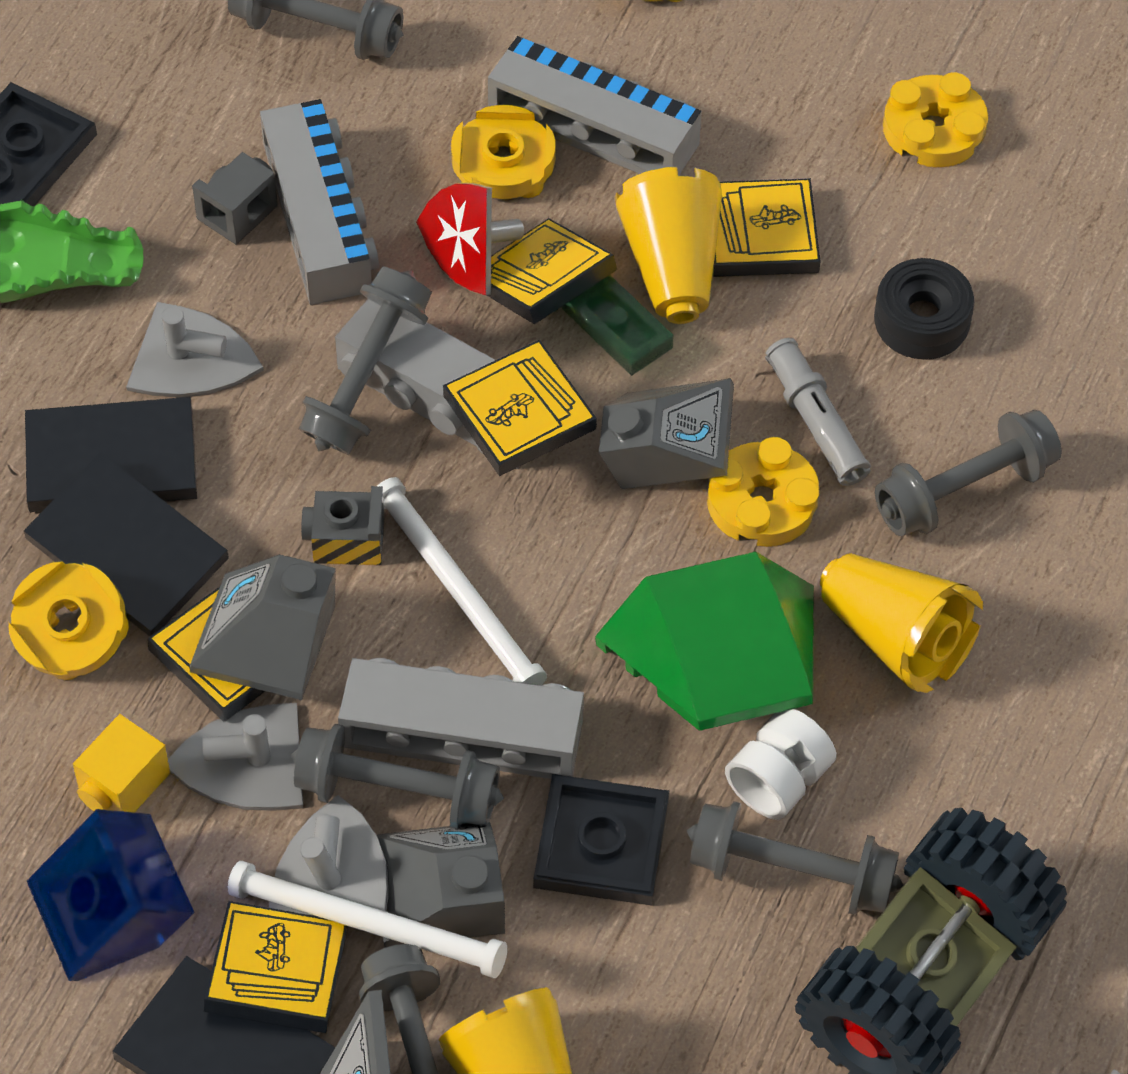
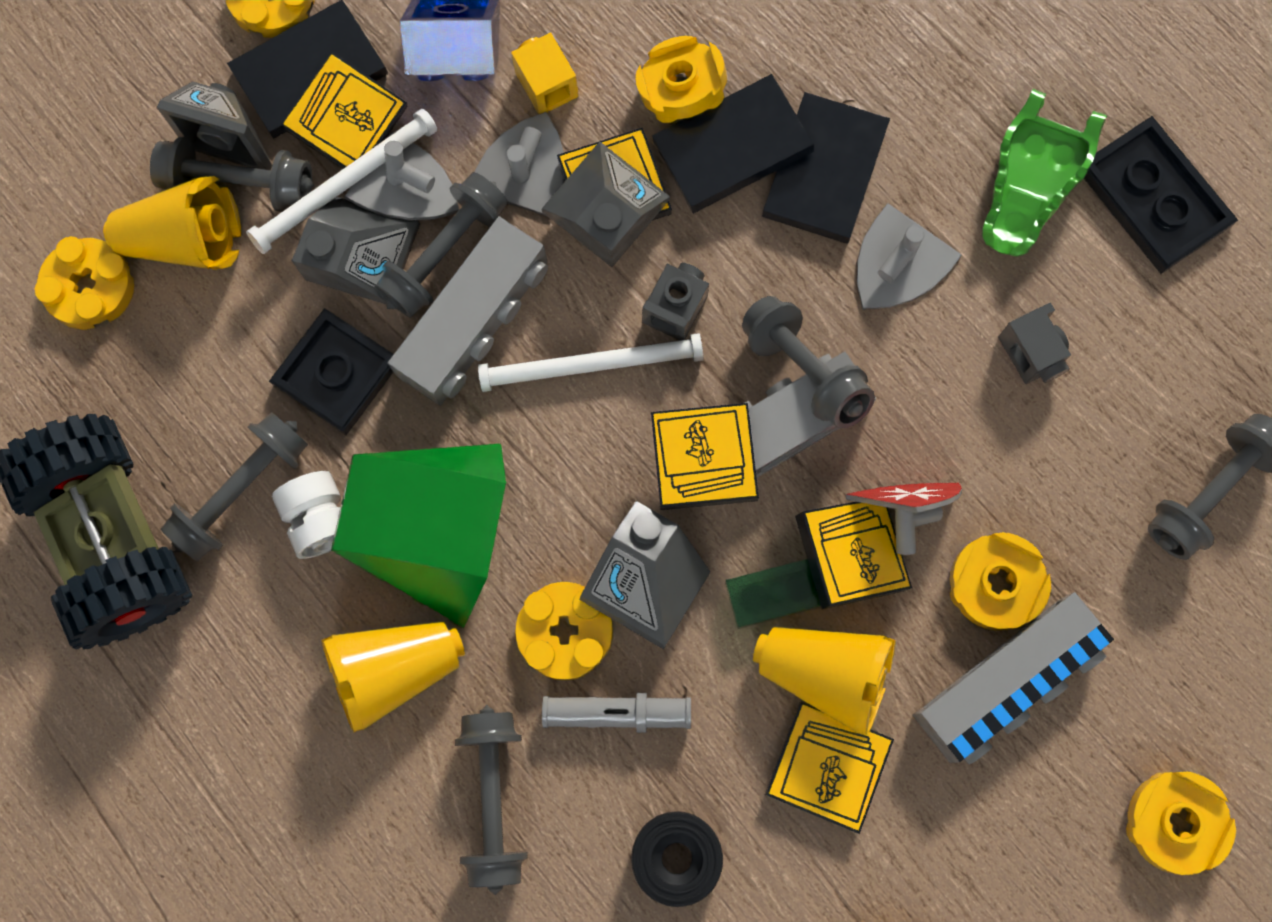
camera: 120 degrees right, 20 degrees up
light grey brick [260,99,379,305] -> none

